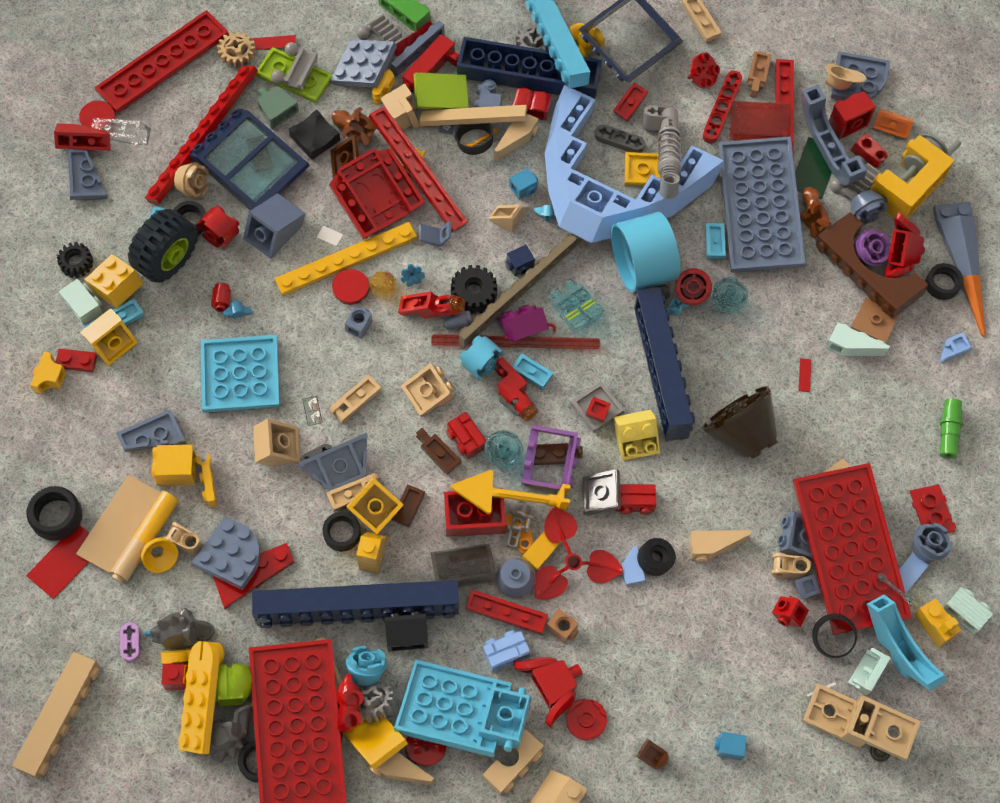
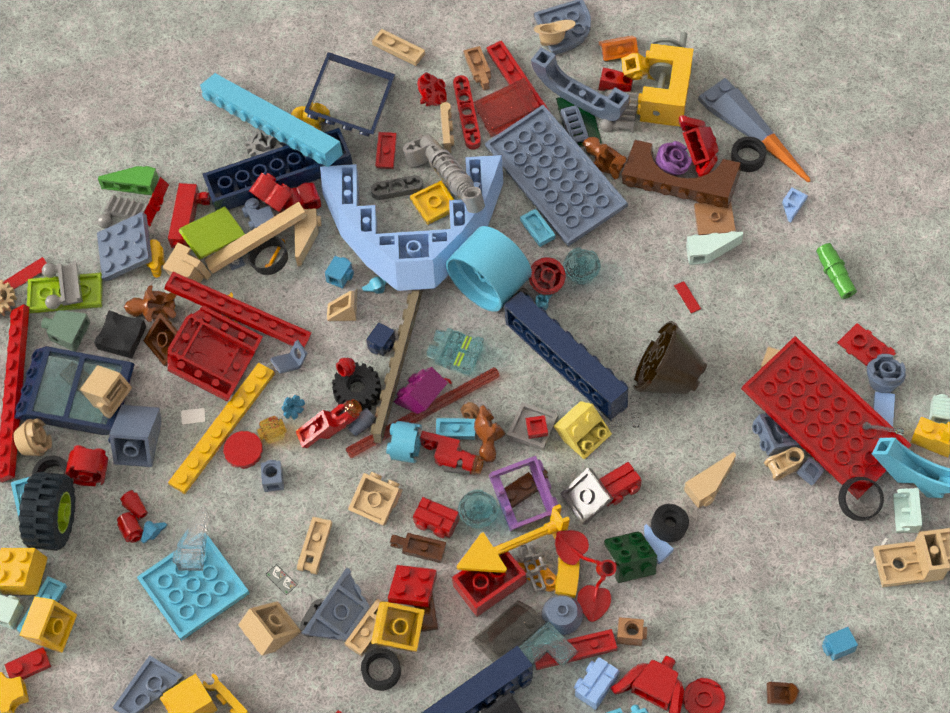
camera: 25 degrees left, 5 degrees down
yellow slope [356,532,388,574] -> none
sand blue plate [391,21,444,77] -> none
red brick [772,596,809,627] -> none
red brick [829,91,876,140] -> none
sand blue cone [851,190,888,224] -> none
none -> tan plate [80,365,132,418]
none -> red cone [120,490,148,520]
none -> clear slope [173,507,209,571]
none -> red brick [249,173,293,213]
none -> red plate [336,357,356,377]
none -> red plate [388,565,437,607]
none -> tan plate [440,102,454,153]
none -> medium nougat plate [460,402,480,419]
none -> dark orange animal [474,405,506,463]
none -> clear light blue plate [519,621,577,667]
none -> sand blue slope [560,105,589,144]
none -> dark green bracket [604,532,657,583]
none -> yellow brick [621,53,649,80]

